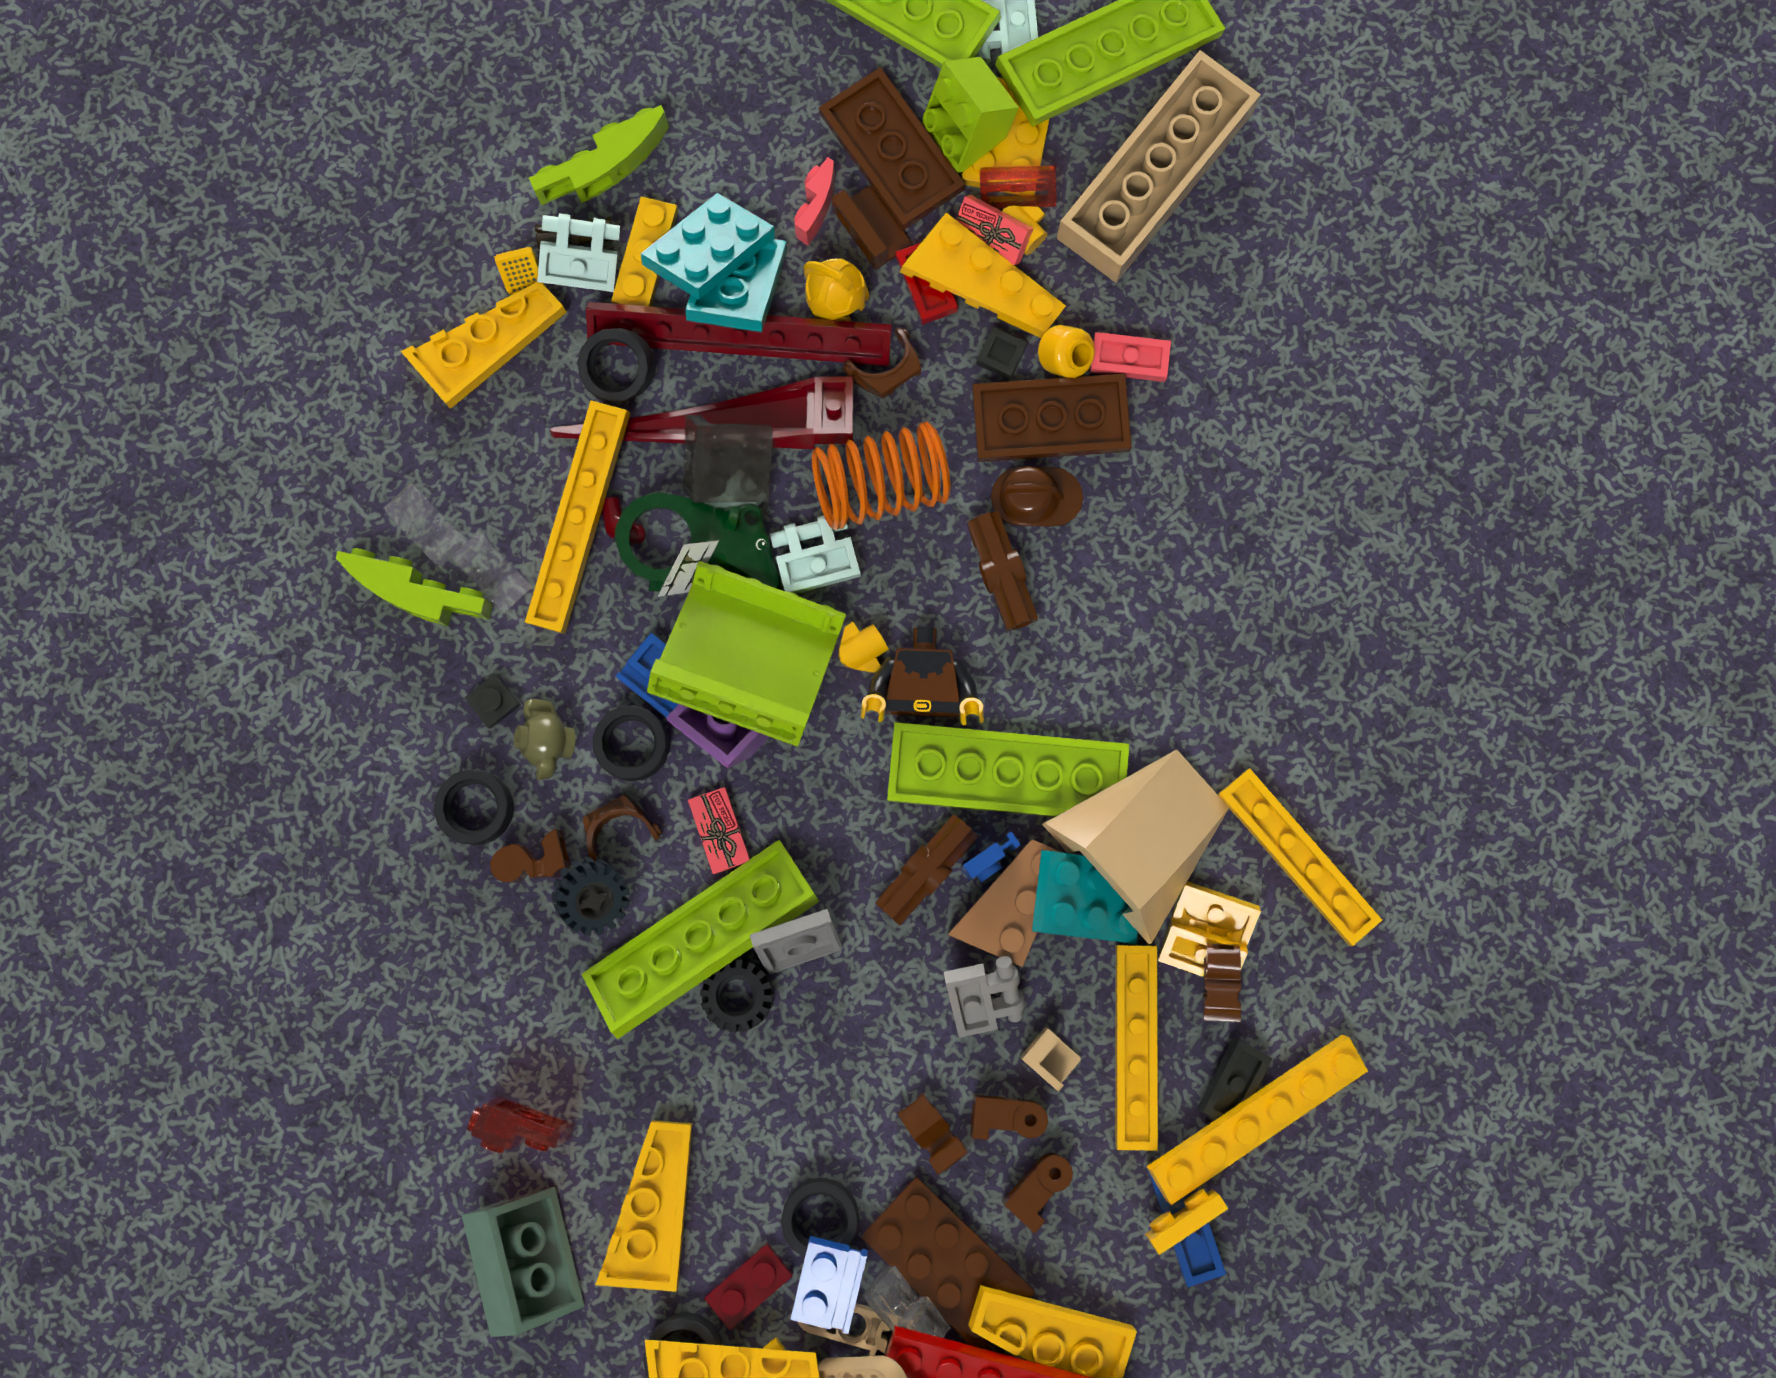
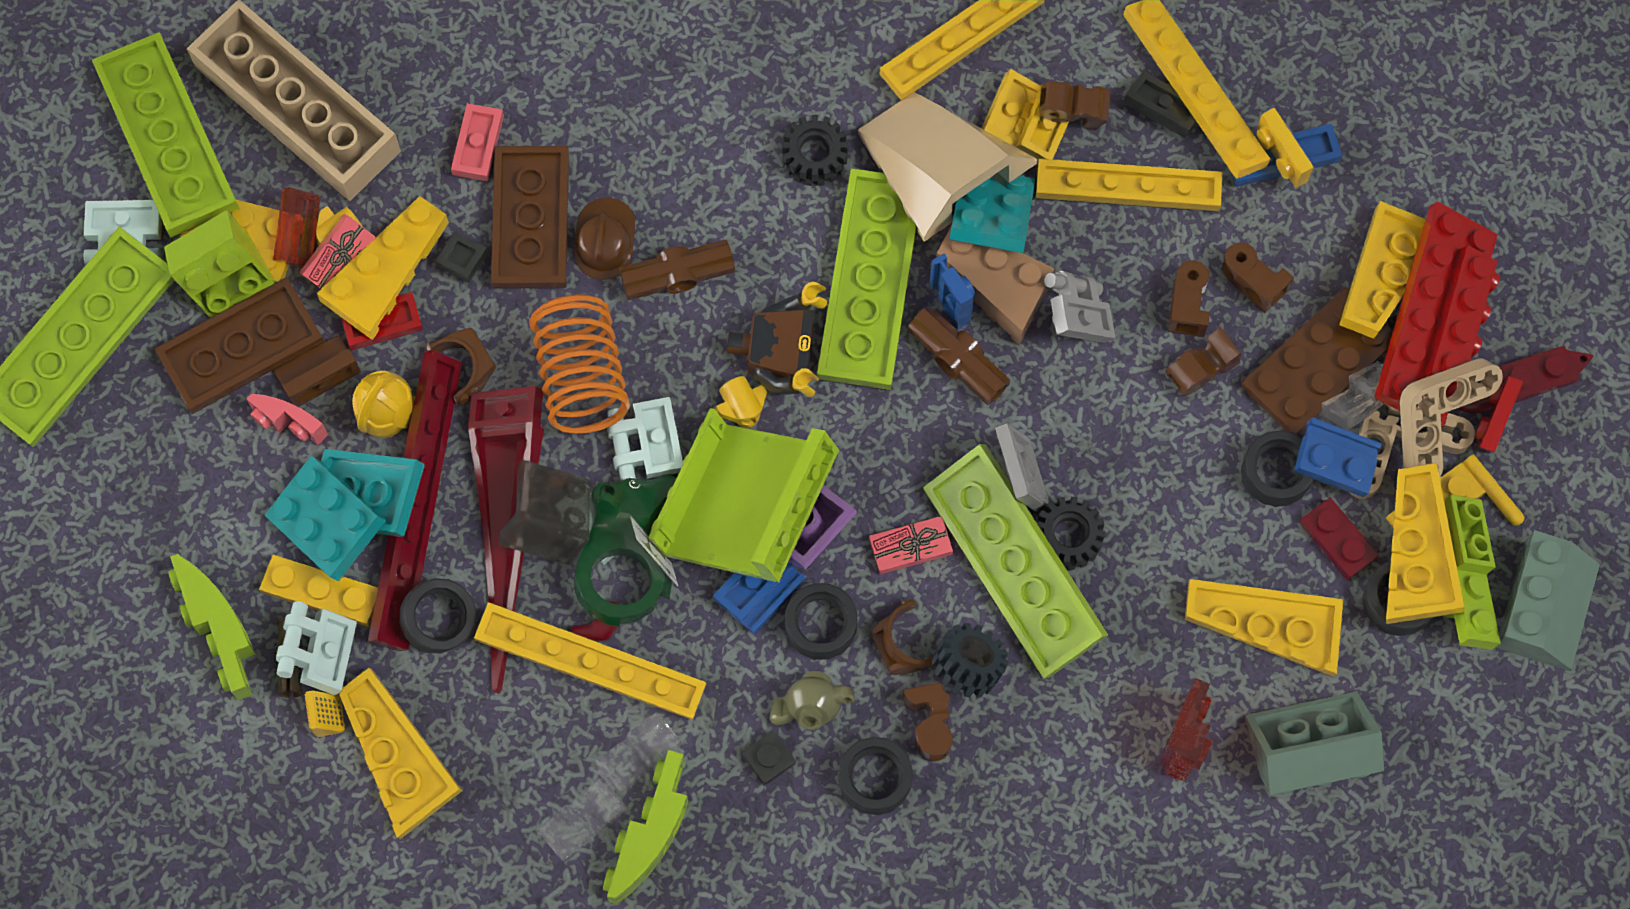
camera: 90 degrees left, 10 degrees down
tan panel [1020,1027,1081,1092] -> none
yellow head [1038,325,1095,378] -> none
none -> black tyre [782,115,848,186]

